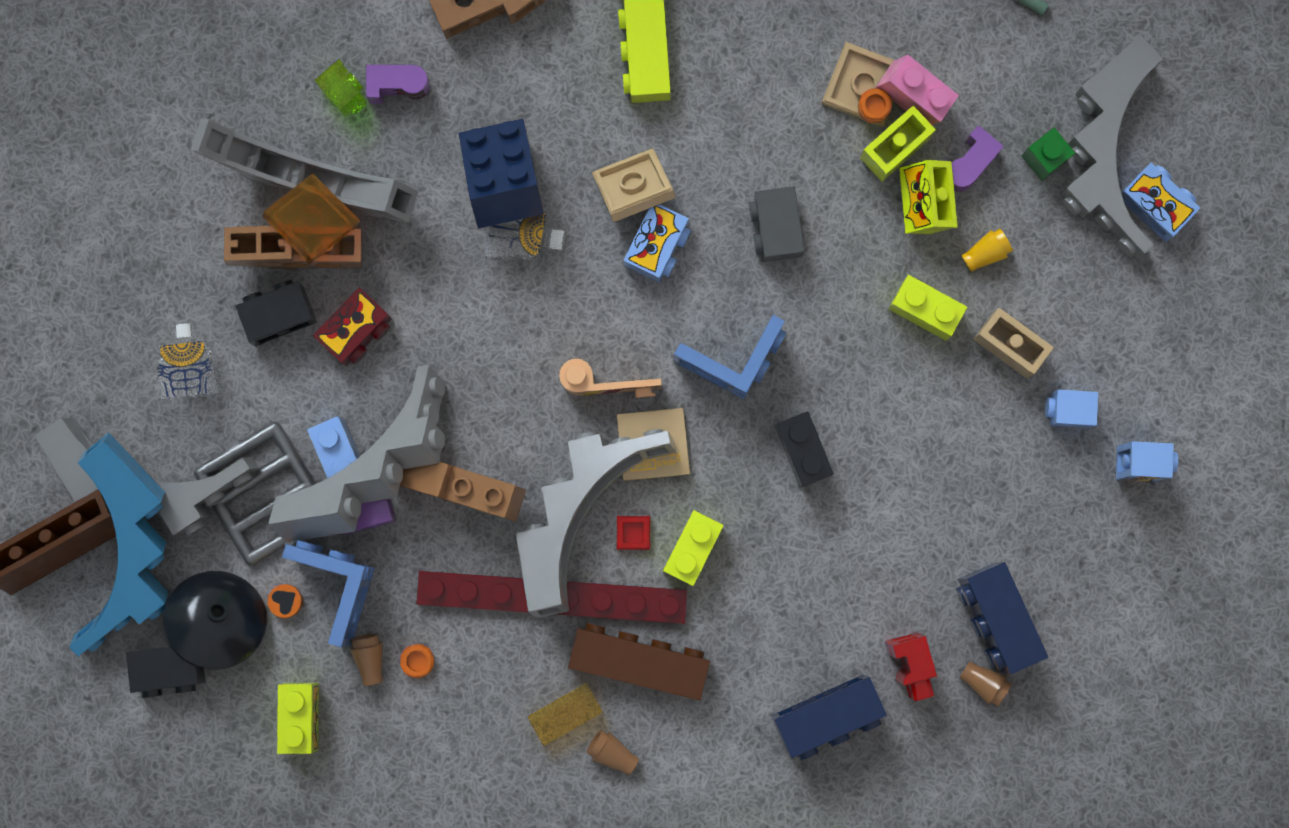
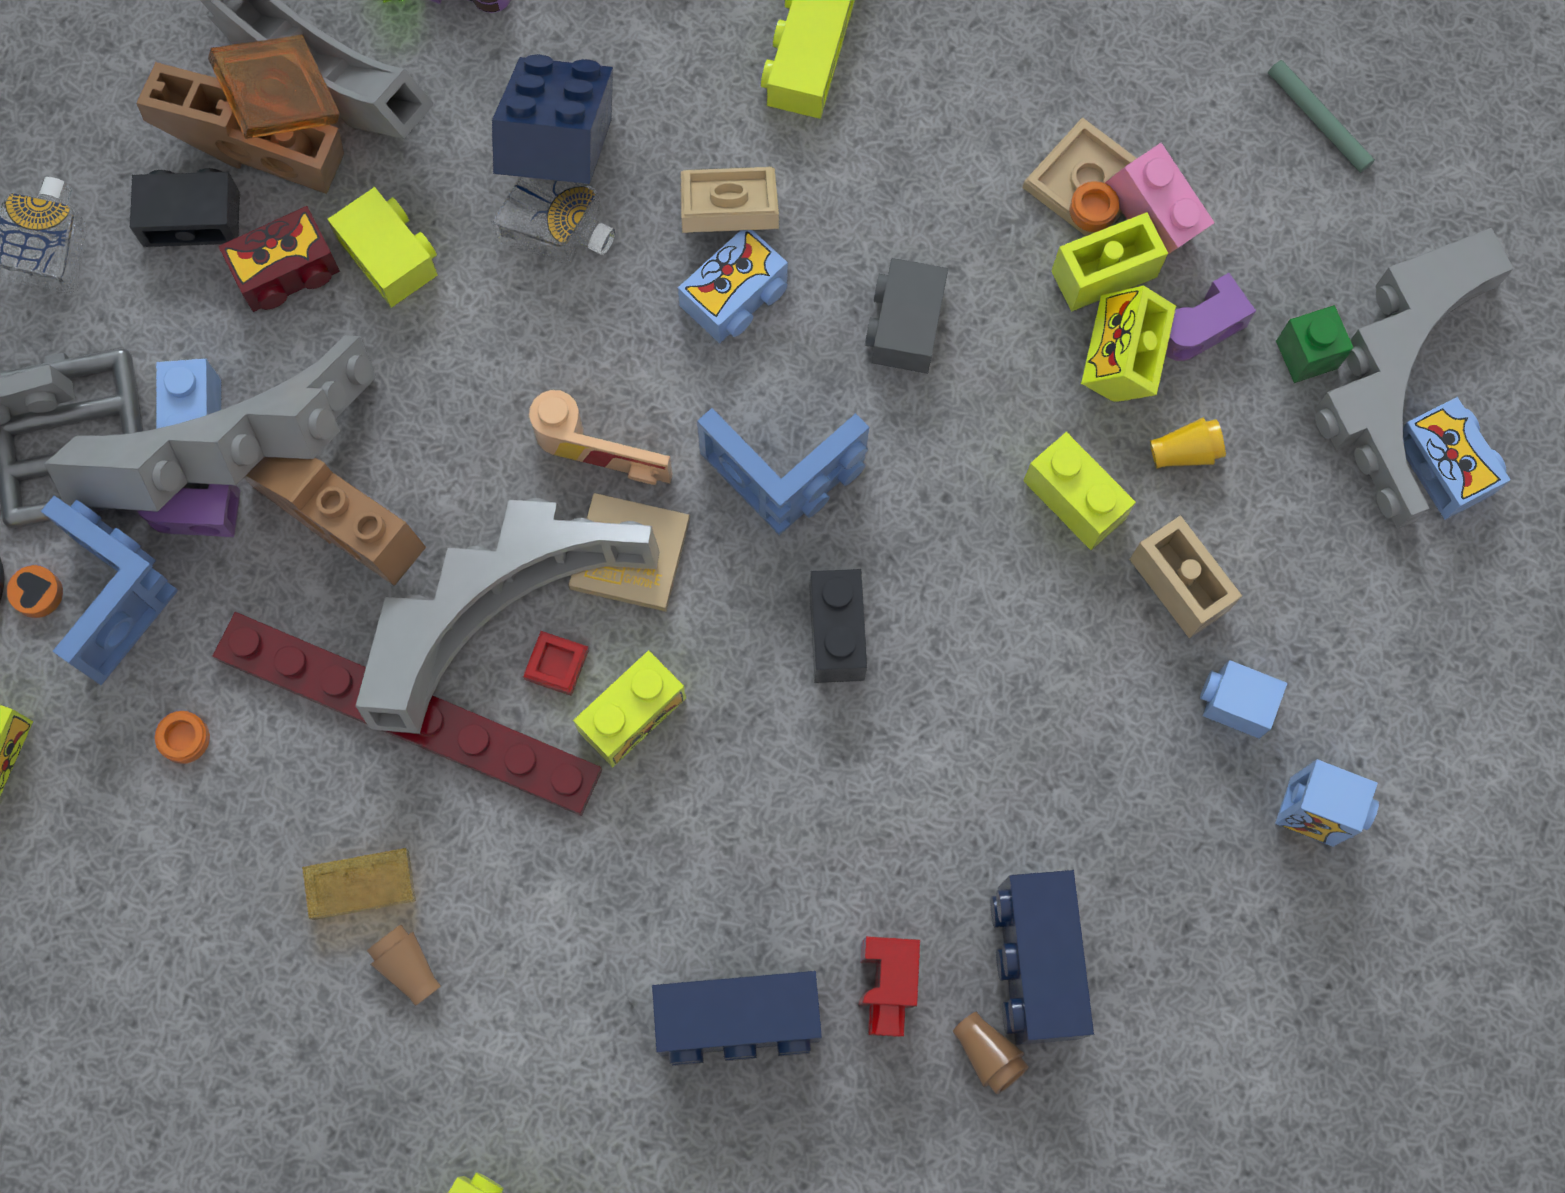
camera: 10 degrees right, 10 degrees down
medium nougat cone [349,633,383,686] -> none
reddish brown brick [568,623,710,701] -> none
none -> neon yellow brick [327,187,438,308]

